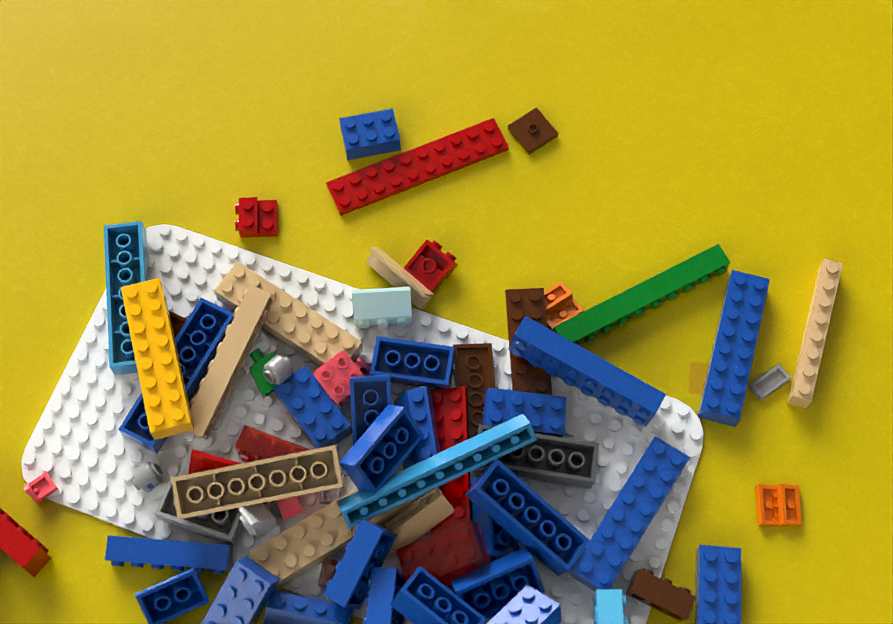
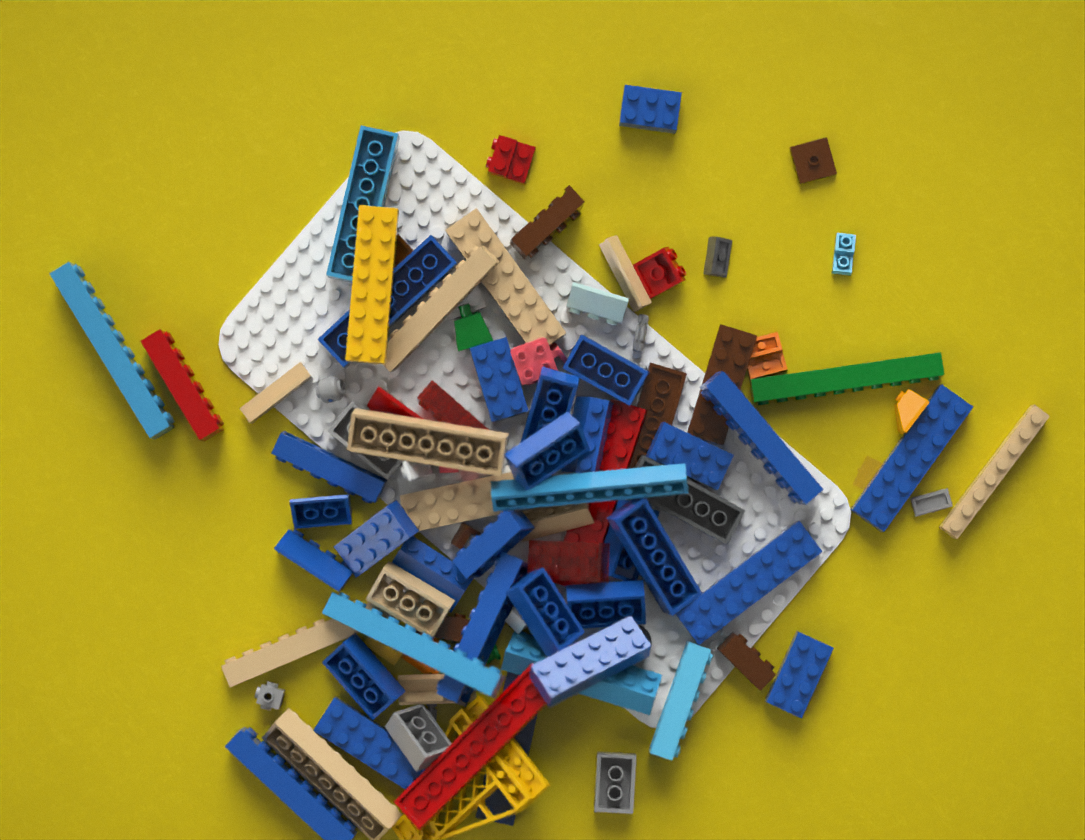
camera: 20 degrees right, 20 degrees up
coral tile [24,472,58,505] -> none
light grey head [263,355,293,385] -> none
red plate [326,118,509,216] -> none
orange slope [755,484,802,526] -> none
none -> tan panel [239,362,313,424]
none -> reddish brown wedge [510,185,585,260]
none -> light grey axle [632,314,649,352]
none -> flat silver slope [704,237,732,278]
none -> medium azure slope [832,233,856,276]
none -> light orange slope [894,389,930,434]

